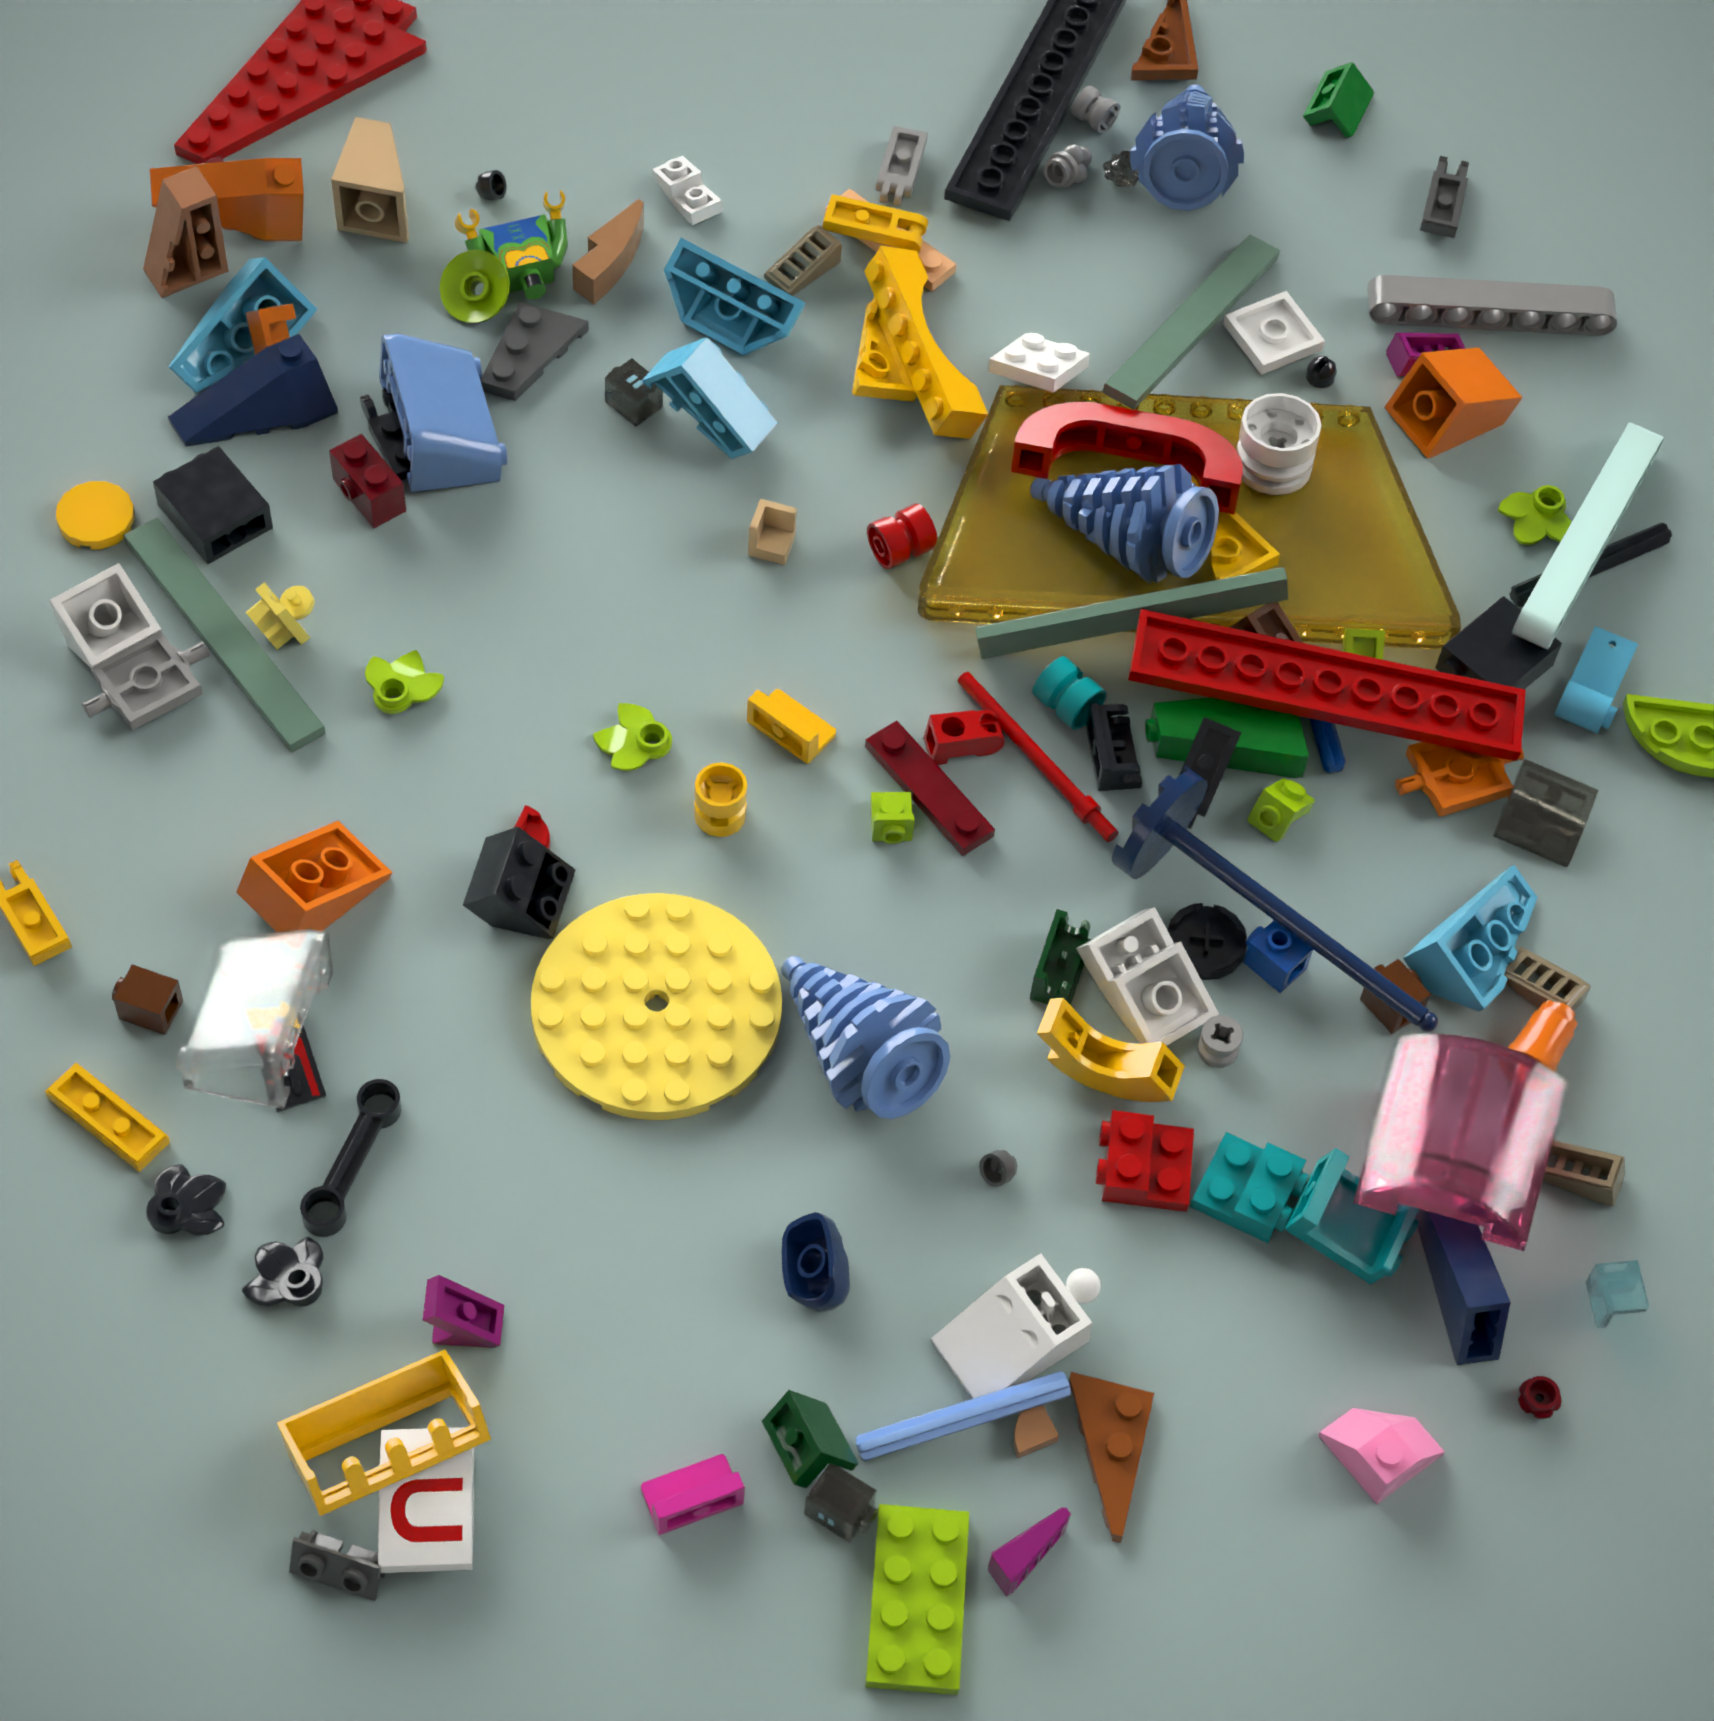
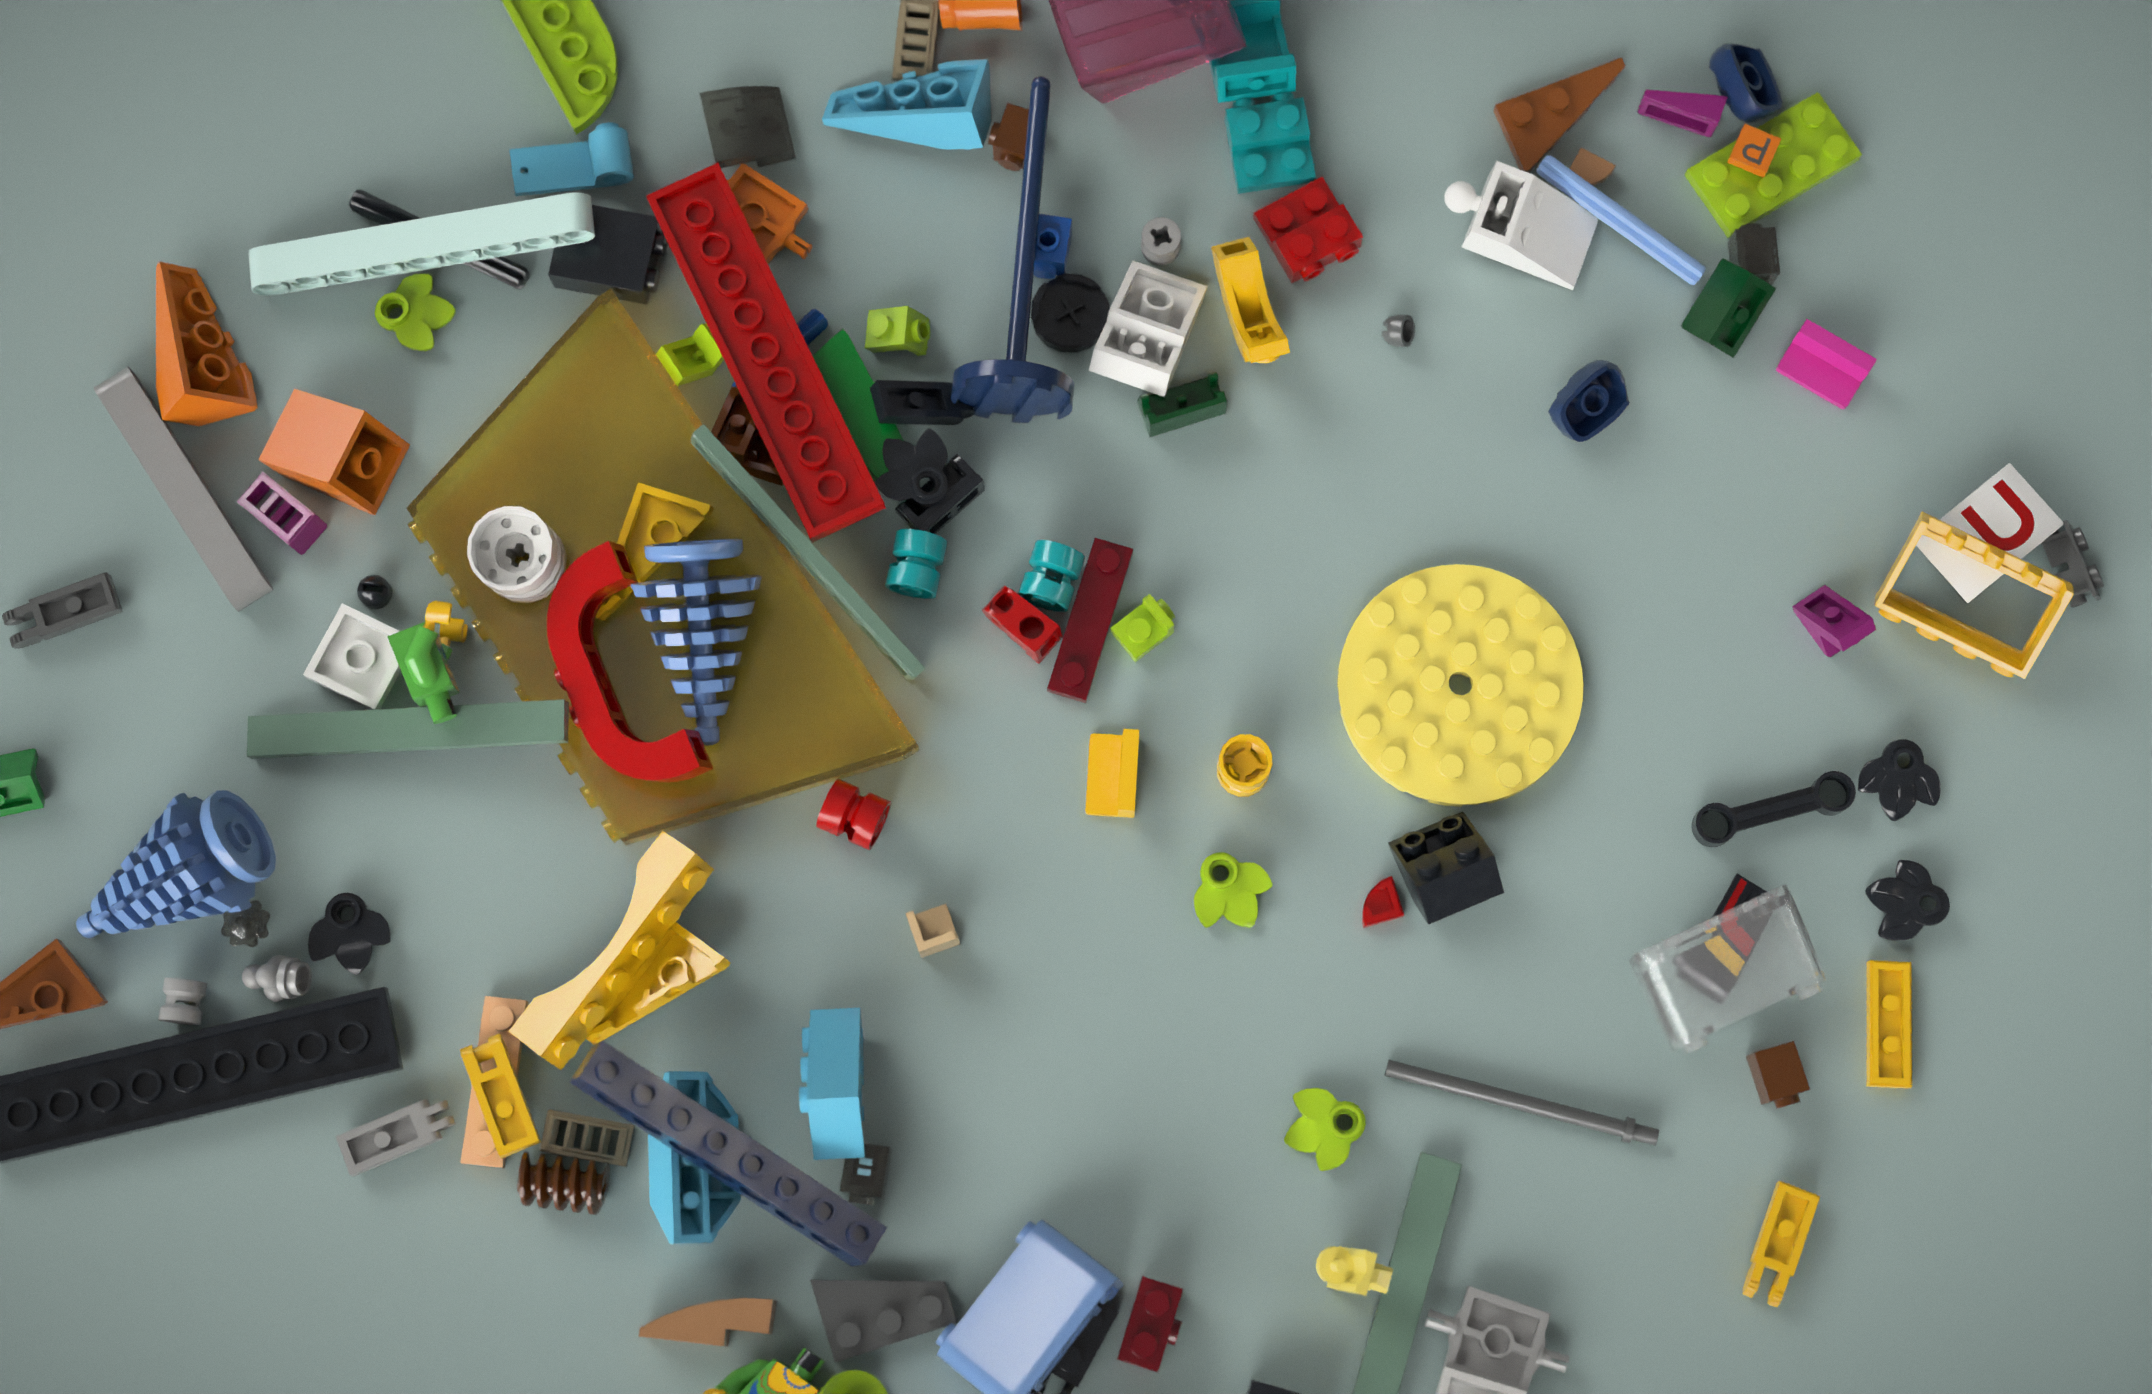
camera: 120 degrees left, 20 degrees up
orange slope [236,821,393,946] -> none
white slope [652,156,723,225] -> none
medium blue plant [781,956,951,1119] -> none
red bar [957,671,1119,843] -> none
white plate [989,333,1090,392] -> none
none -> orange wedge [156,262,258,426]
none -> black plate [308,893,391,975]
none -> bright green torso [387,600,468,724]
none -> reddish brown piece [517,1151,610,1215]
none -> dark blue brick [570,1040,887,1267]
none -> black plate [875,428,948,505]
none -> teal wheel [1018,540,1085,612]
none -> dark grey bar [1385,1060,1659,1146]
none -> dark blue piece [1709,43,1782,123]
none -> orange tile [1727,123,1781,178]

